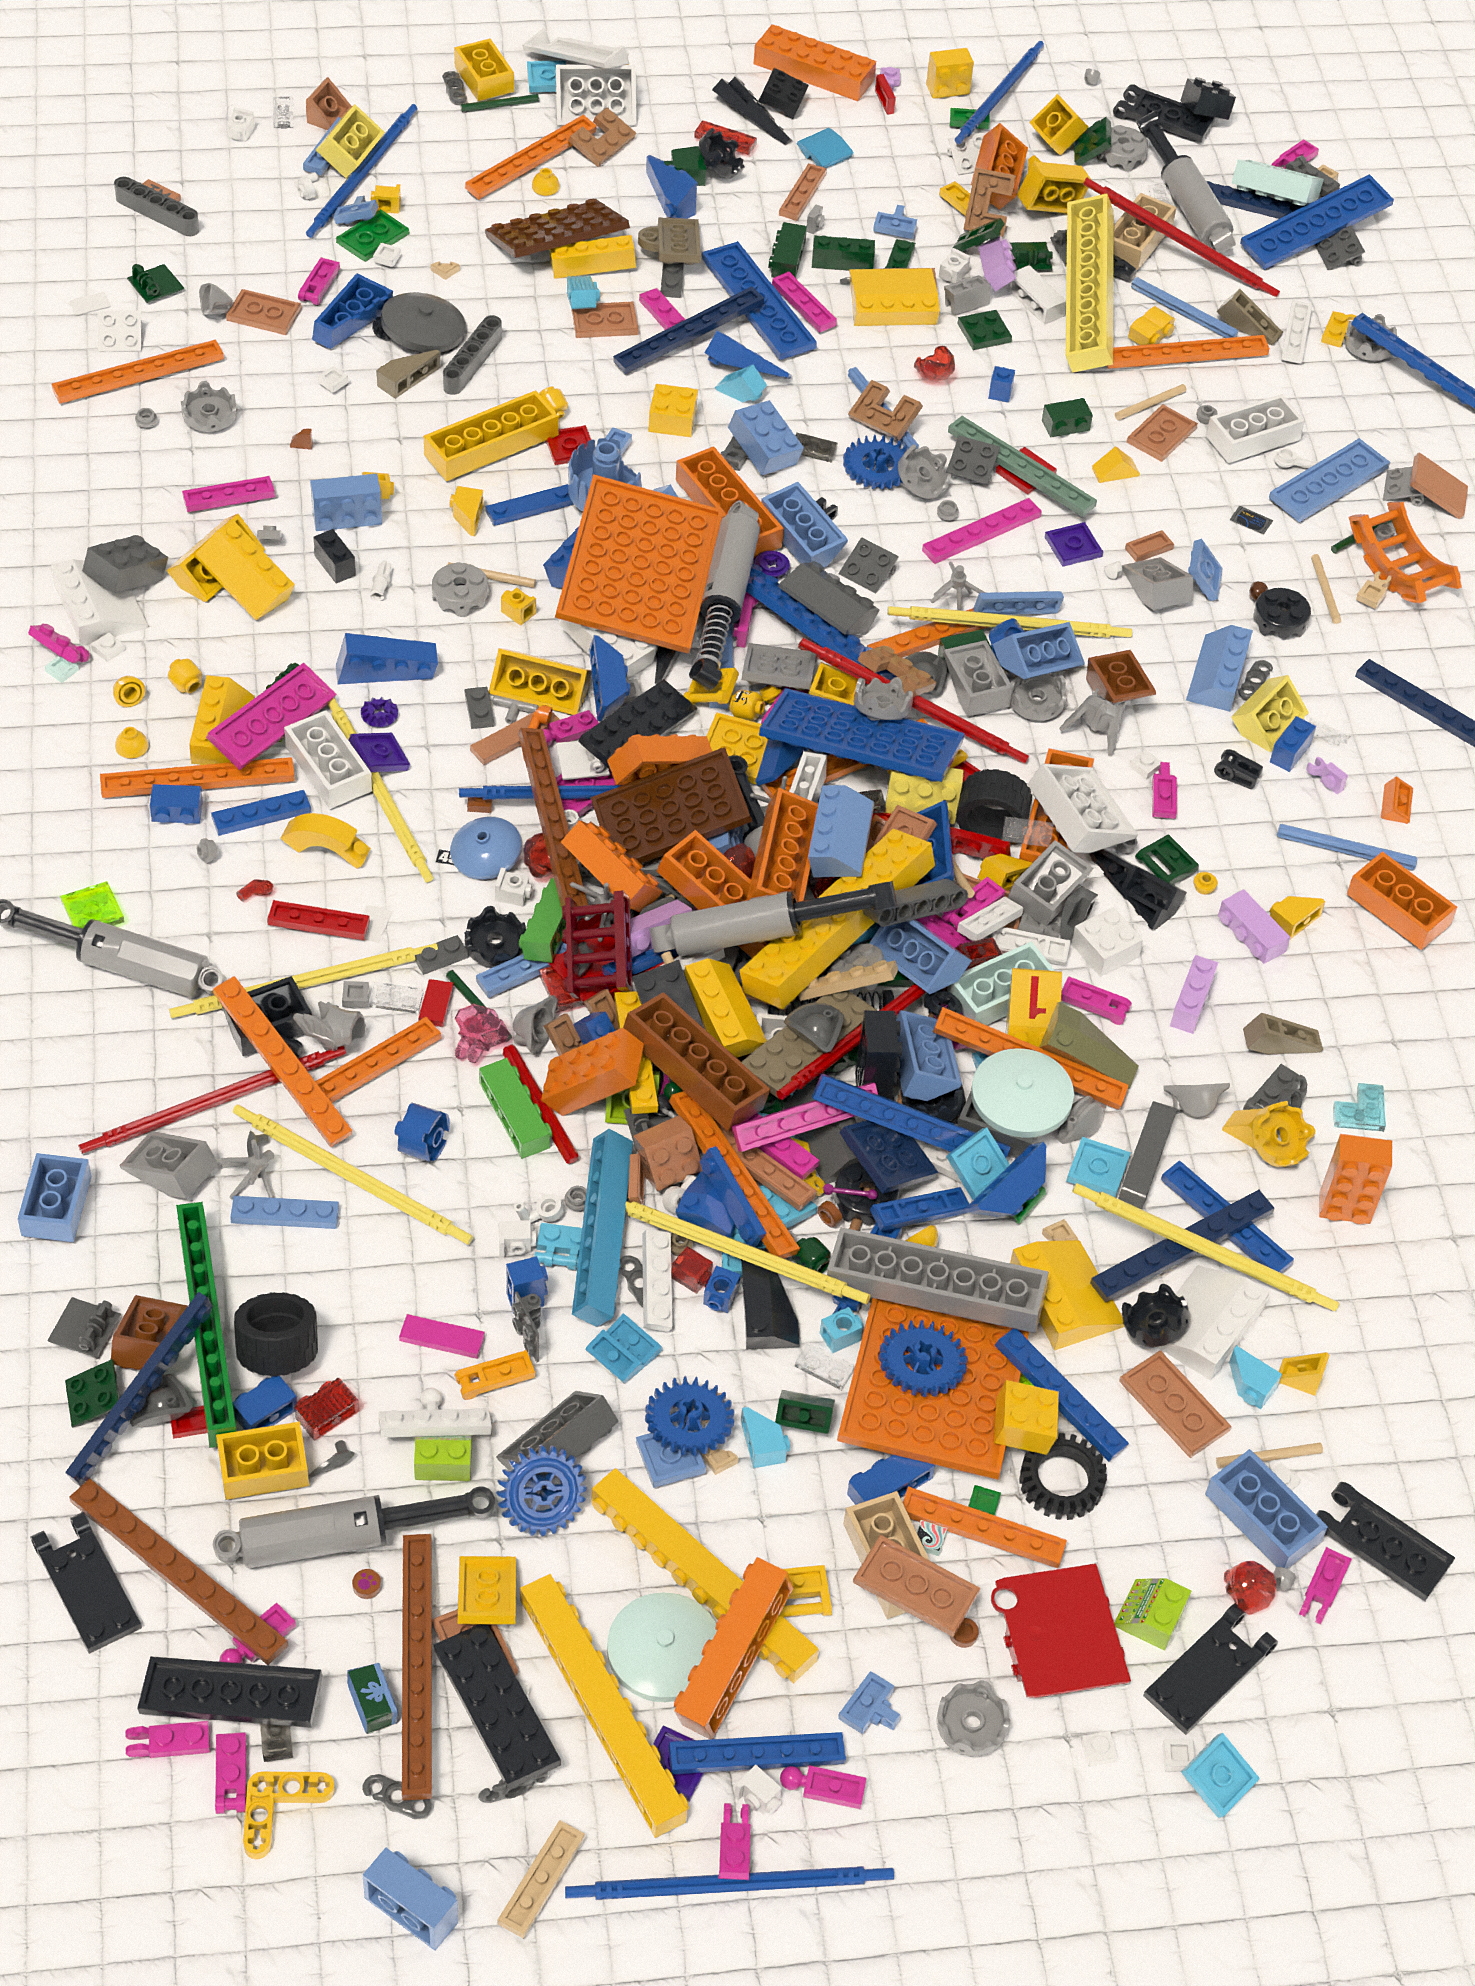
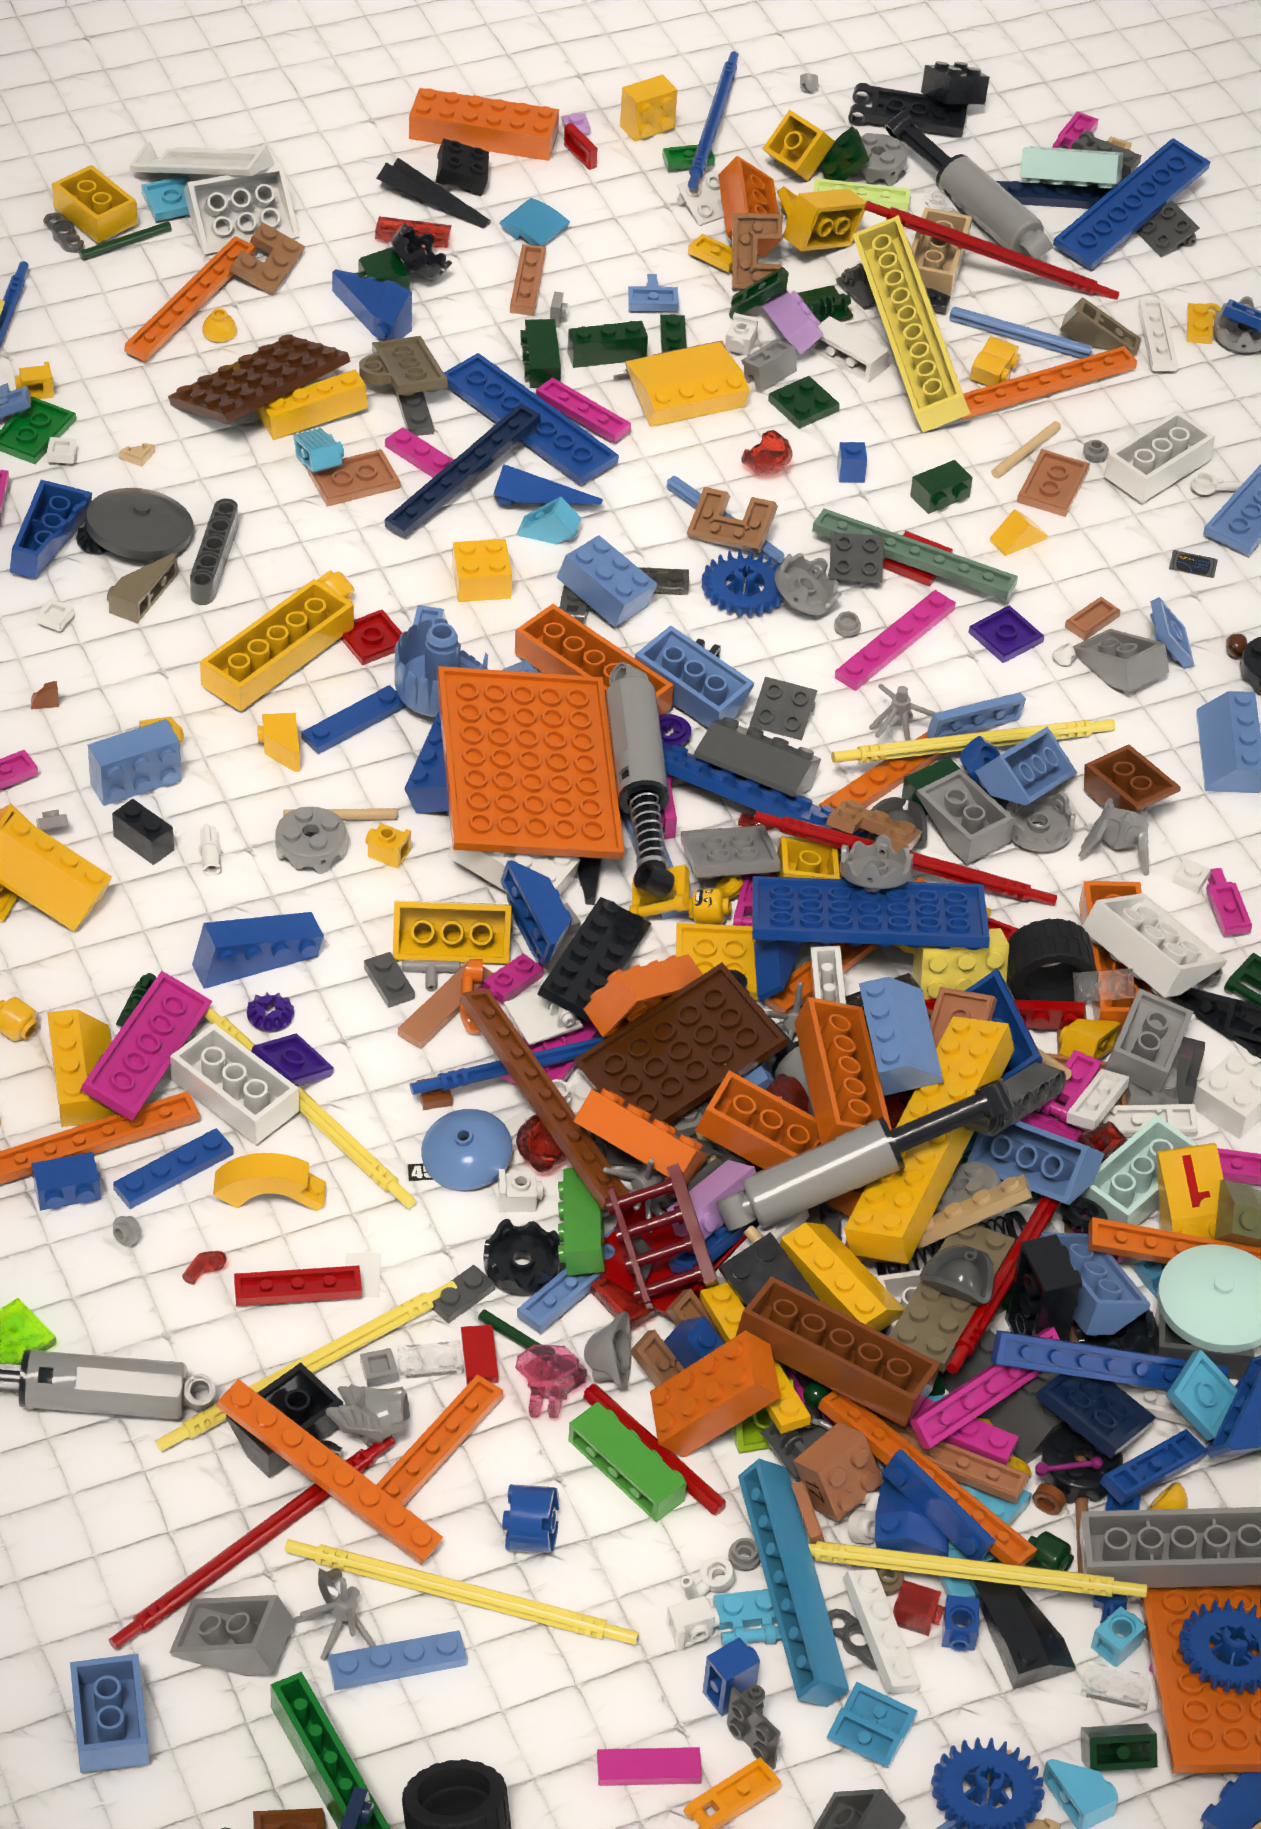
camera: 15 degrees left, 5 degrees down
none -> yellowish green plate [813,178,911,211]

